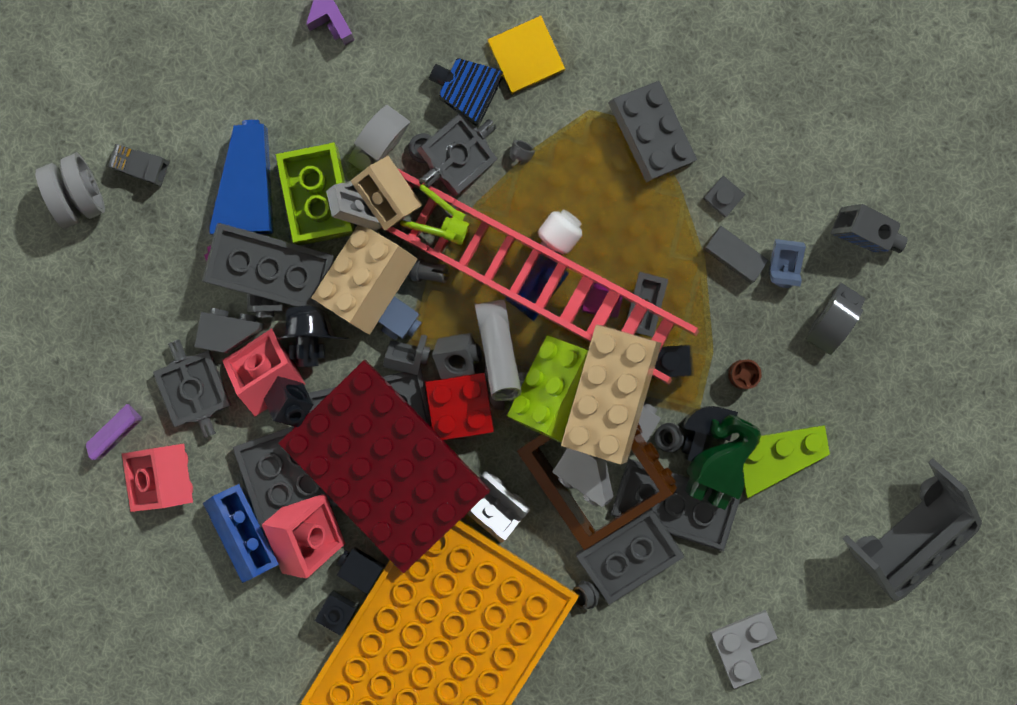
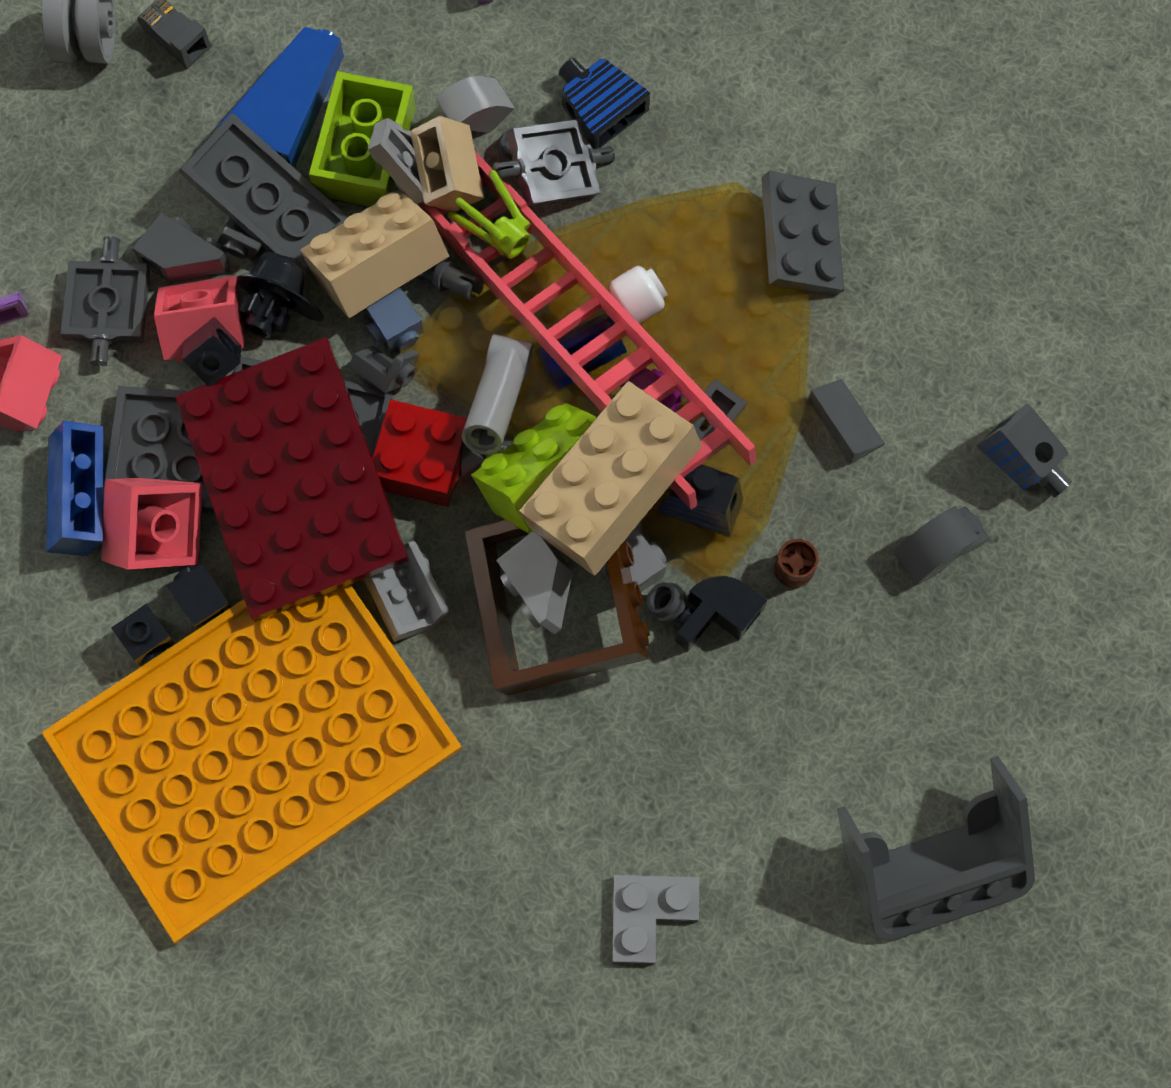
camera: 25 degrees right, 15 degrees down
dark grey brick [432,333,482,379] -> none
yellow tile [487,16,565,94] -> none
dark grey hinge [509,140,535,165] -> none
dark grey plate [573,581,599,609] -> none
dark grey plate [576,508,684,605] -> none
dark grey tile [610,458,742,551] -> none
dark green hips [685,414,761,510] -> none
dark grey plate [703,176,746,218] -> none
lime wing [743,425,830,498] -> none
sand blue bracket [769,239,806,288] -> none

